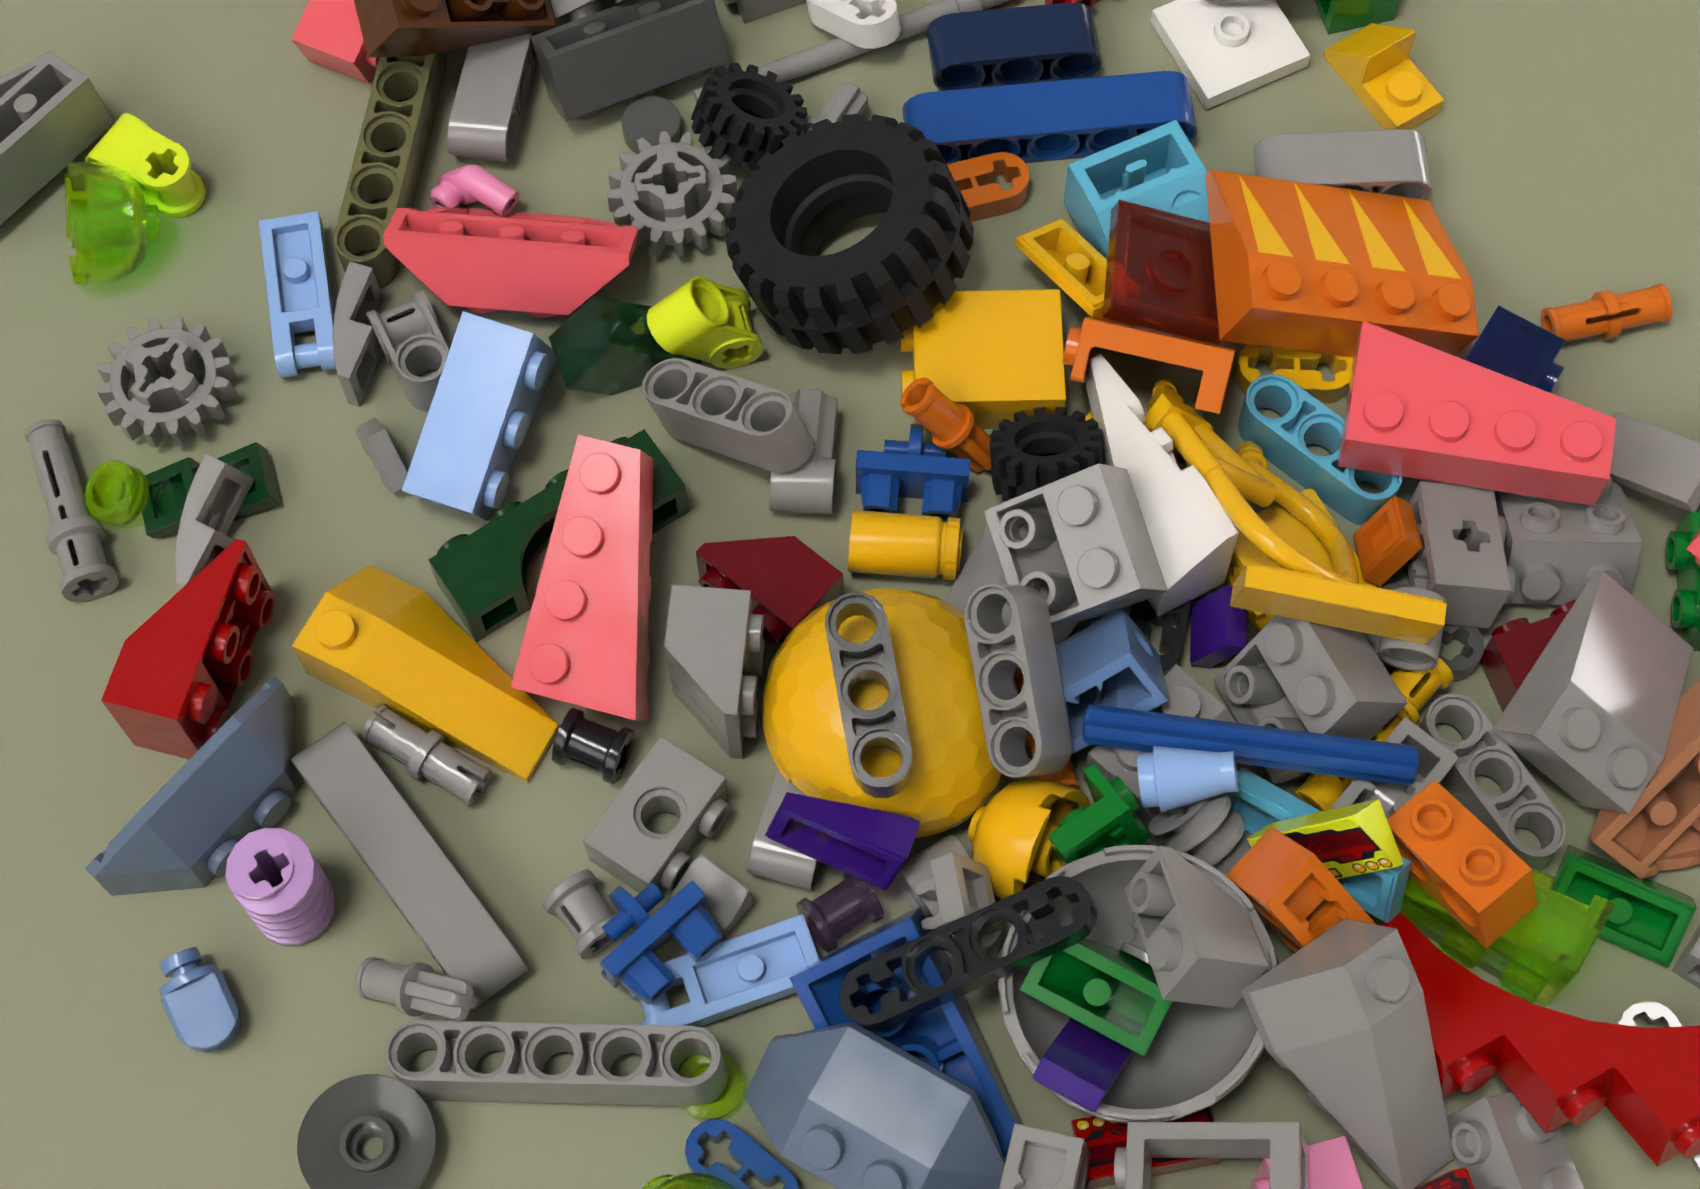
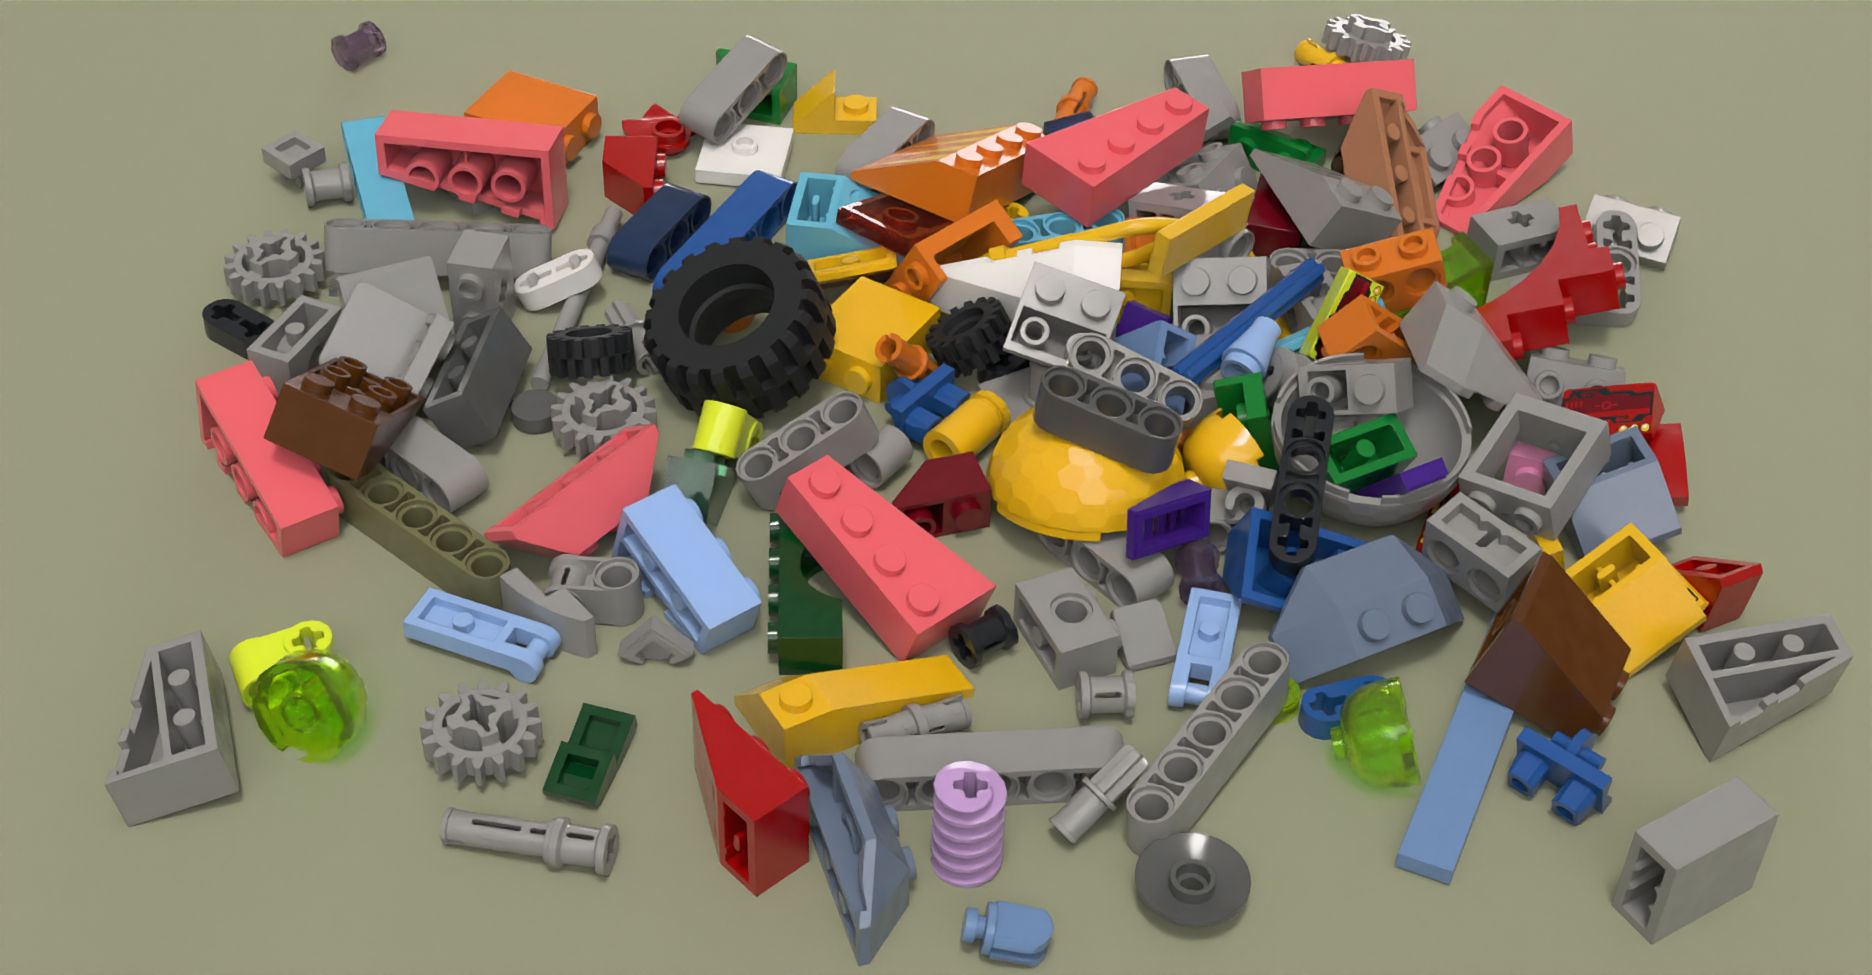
camera: 60 degrees left, 25 degrees down
clear neon green tile [85,460,148,526] -> none
light grey slope [175,453,255,586] -> none
bright pink arm [430,165,520,217] -> none
blue hips [600,880,722,1005] -> none
light grey slope [664,585,766,759] -> none

